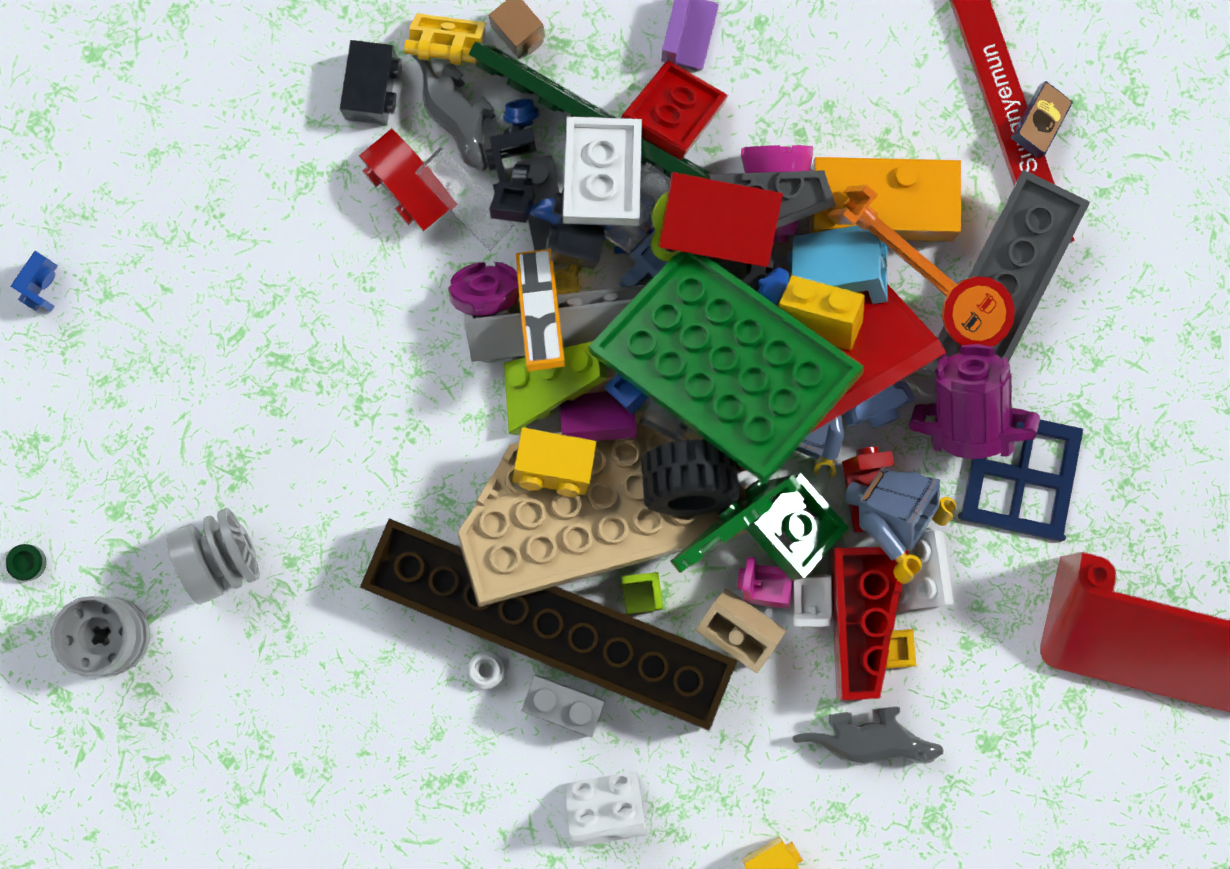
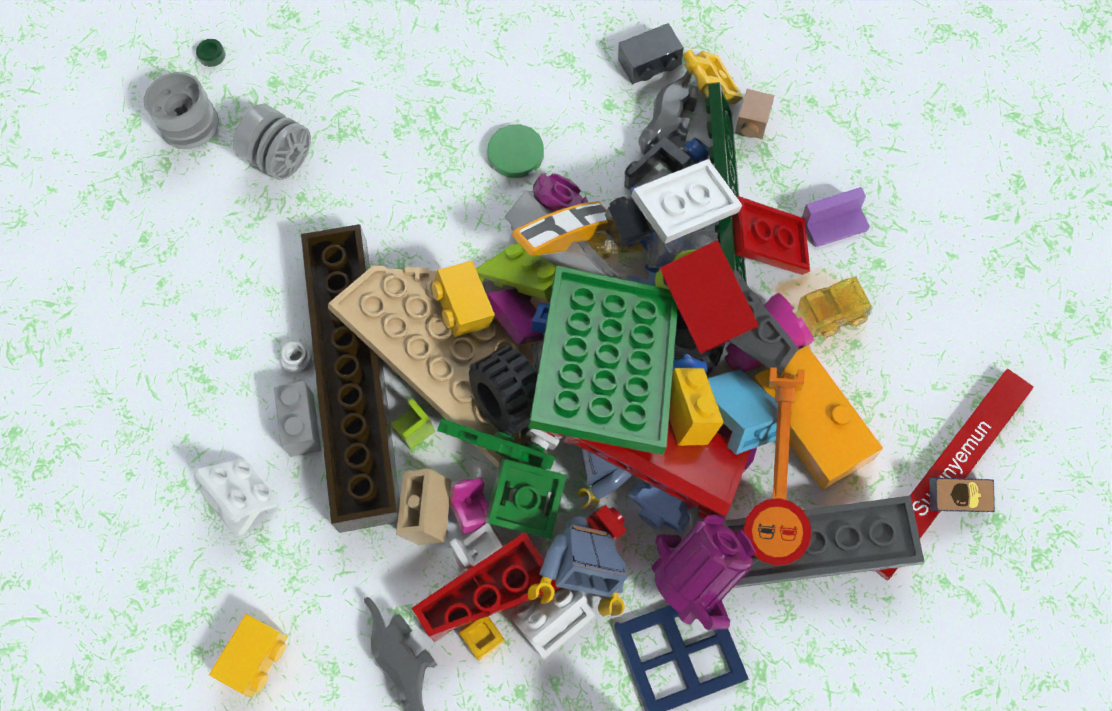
camera: 60 degrees right, 15 degrees down
red brick [358,128,457,231] -> none
clear tile [415,147,515,251] -> none
black plate [489,164,536,223] -> none
none -> tile [488,124,544,178]
none -> clear yellow brick [798,277,873,338]

